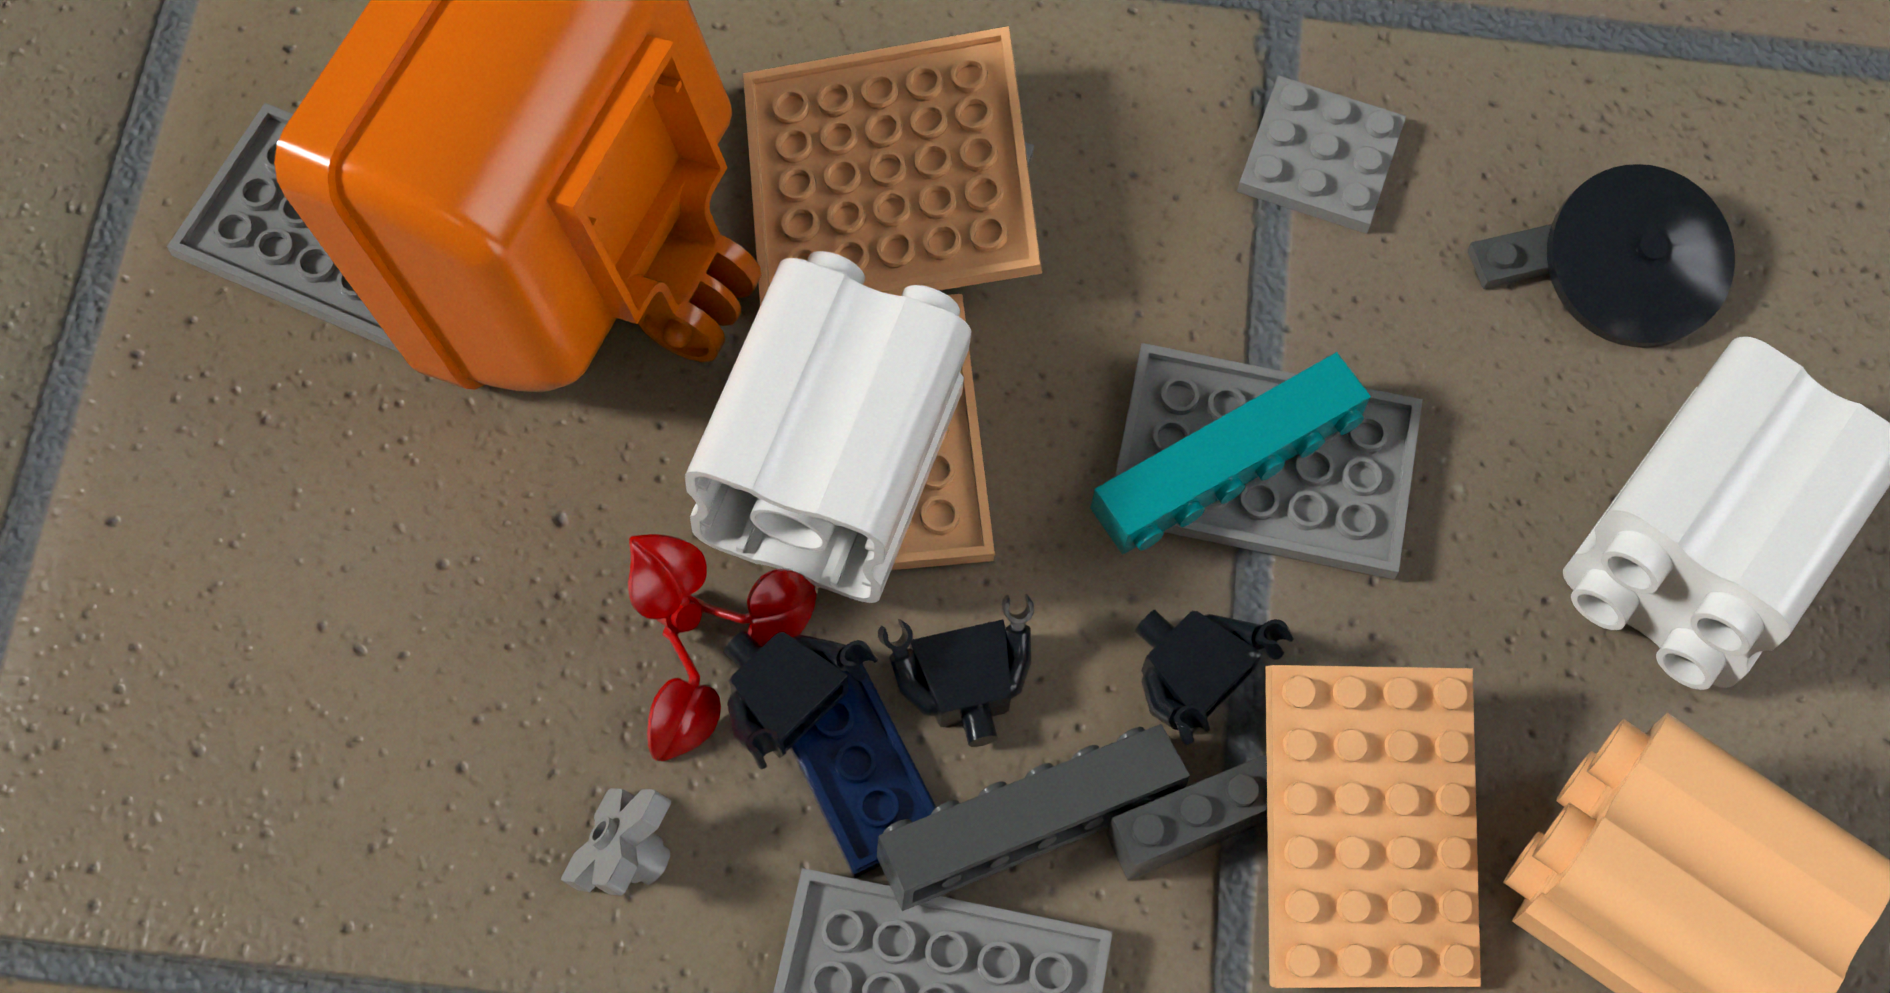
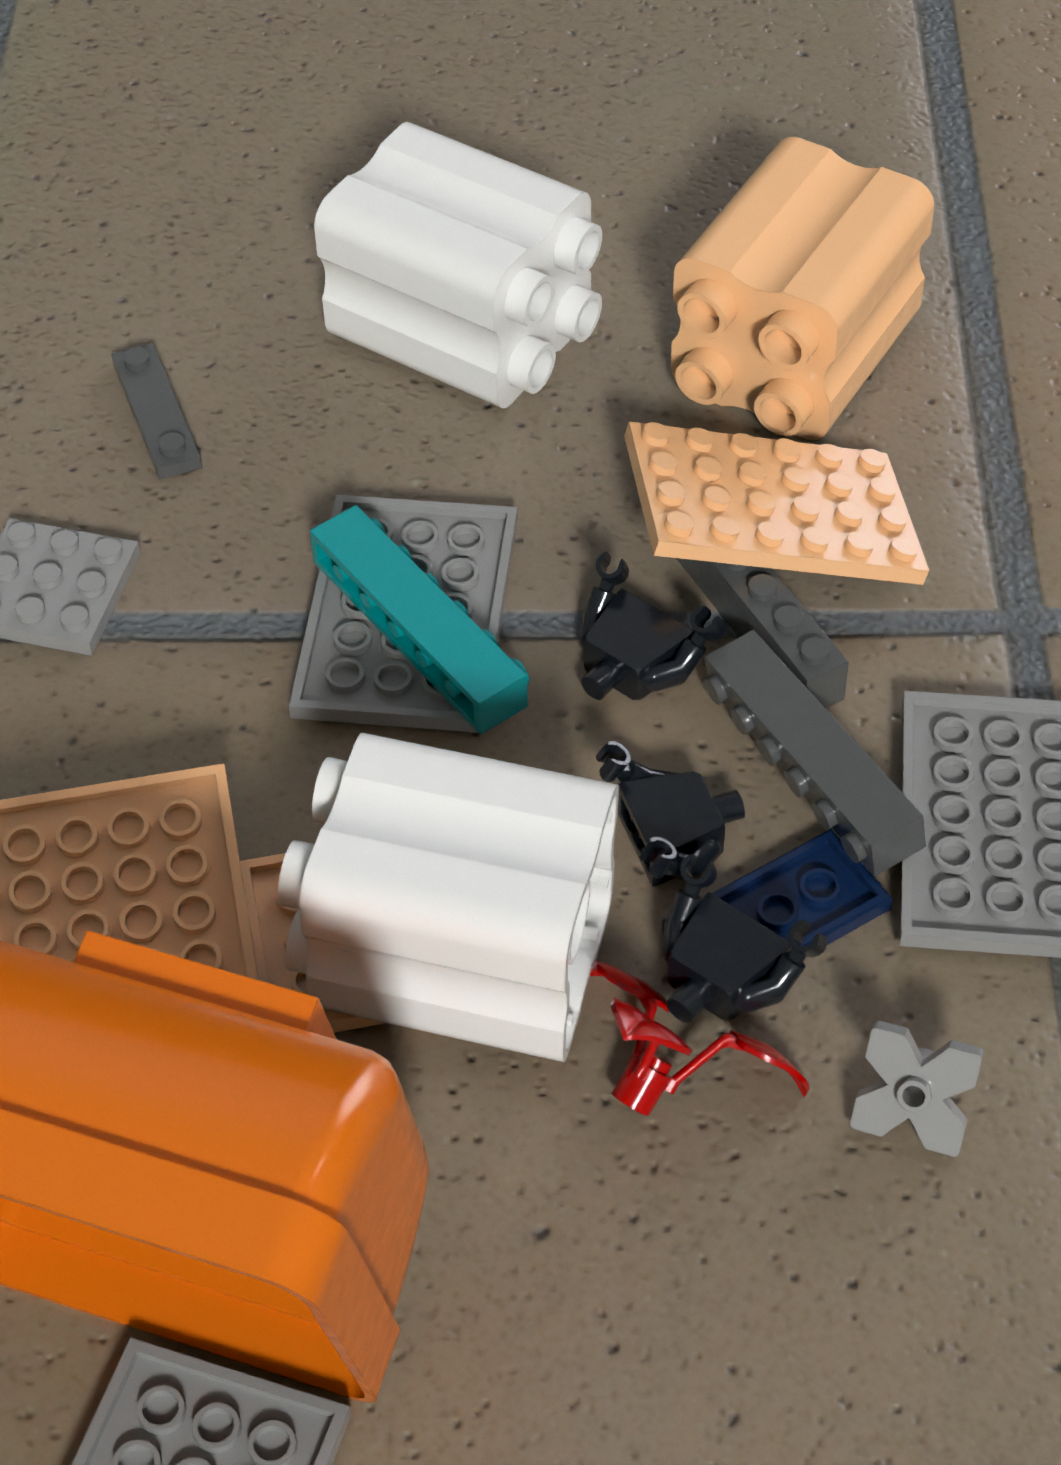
camera: 90 degrees left, 15 degrees down
black dish [1547,164,1735,348] -> none

